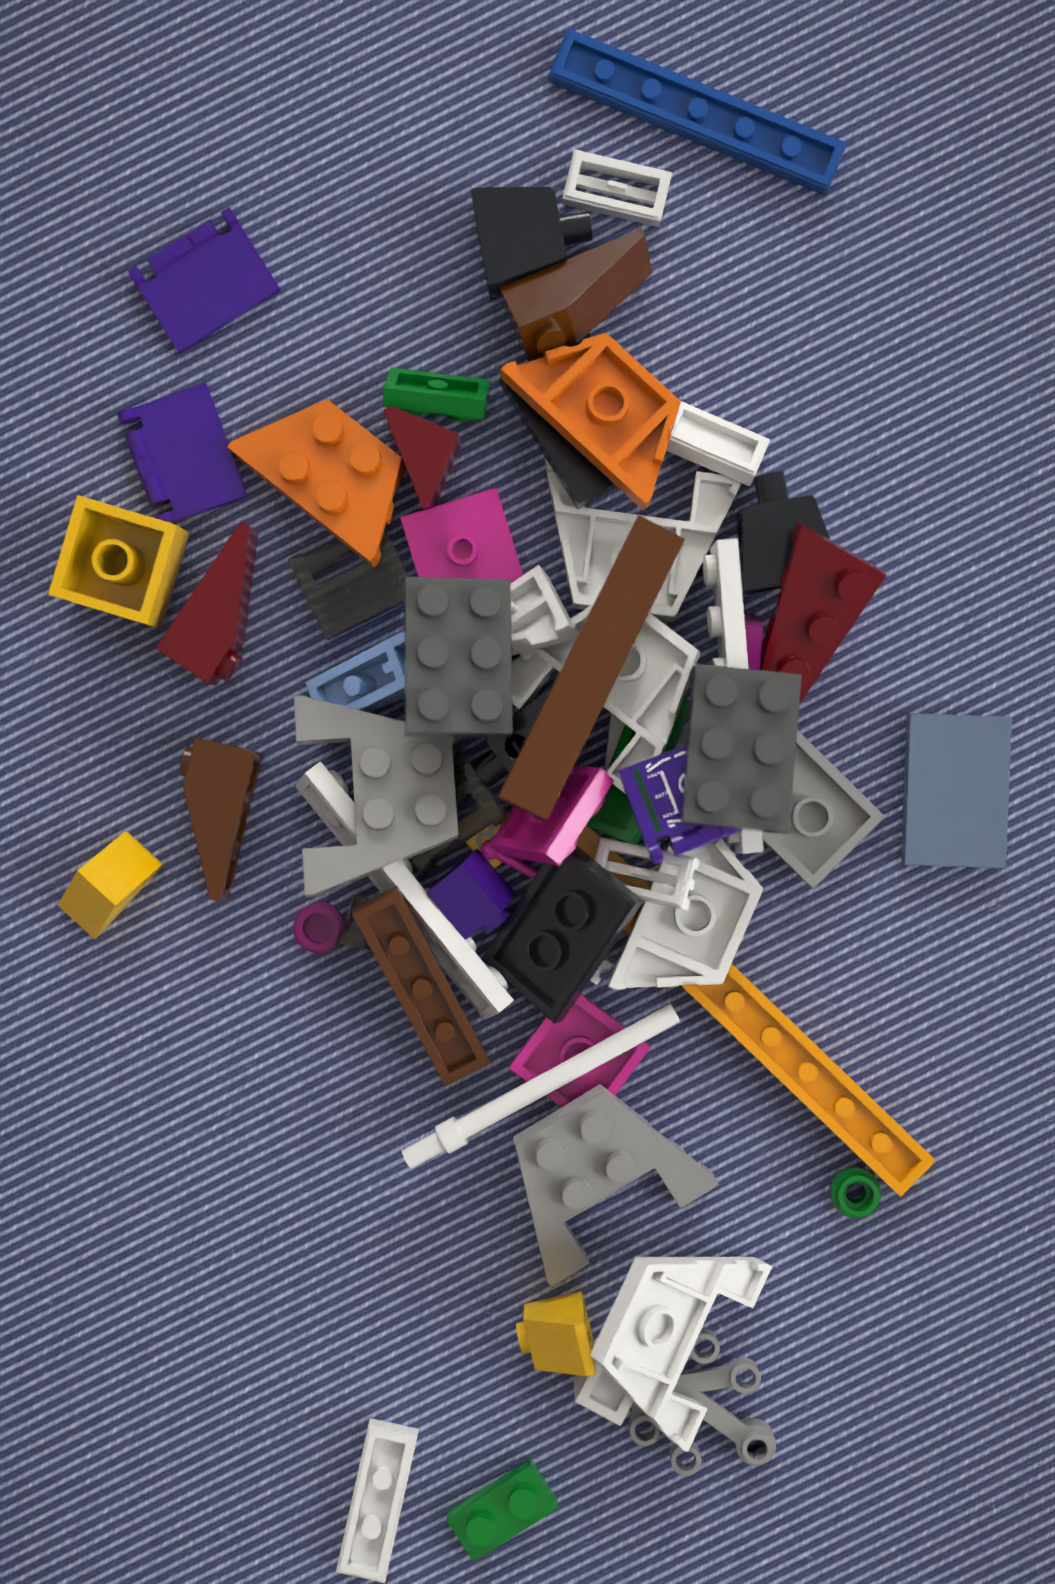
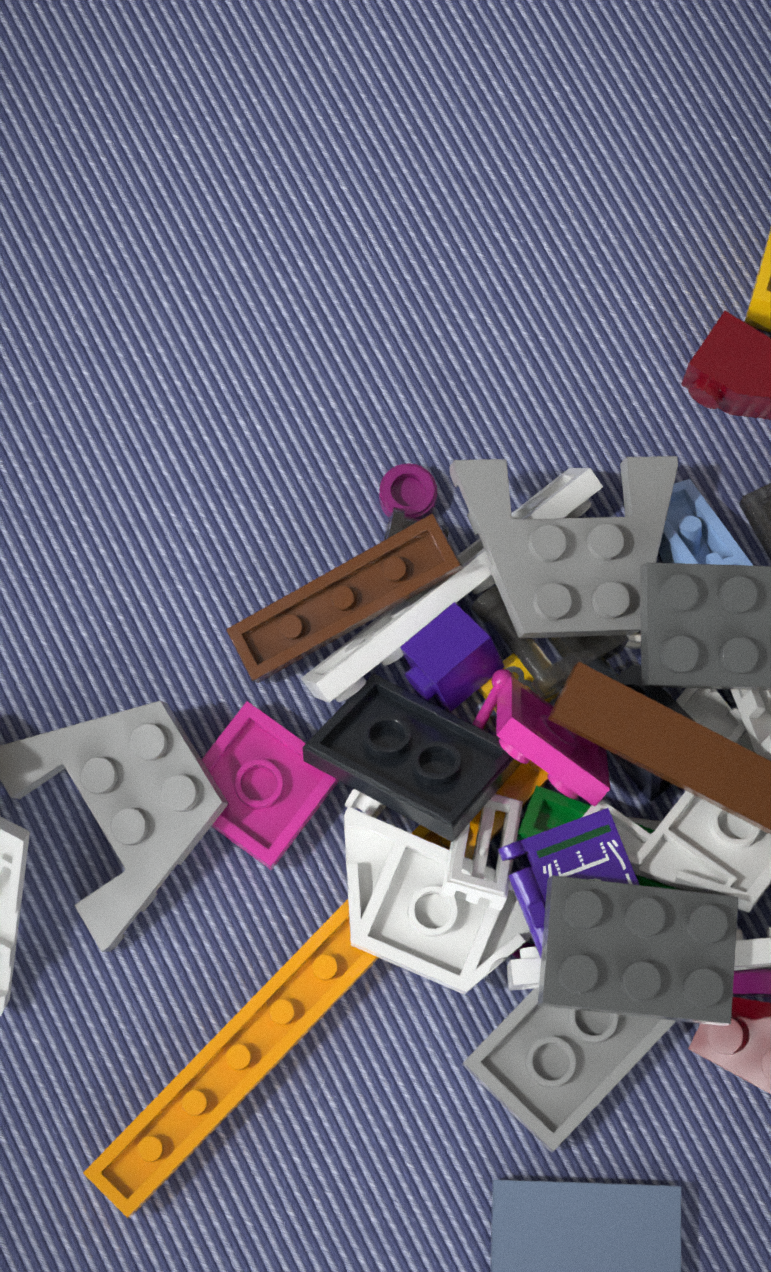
camera: 85 degrees right, 15 degrees down
yellow slope [58,831,164,939] -> none
reddish brown slope [180,738,263,902] -> none
white bar [402,1003,681,1169] -> none
green plate [830,1166,881,1218] -> none

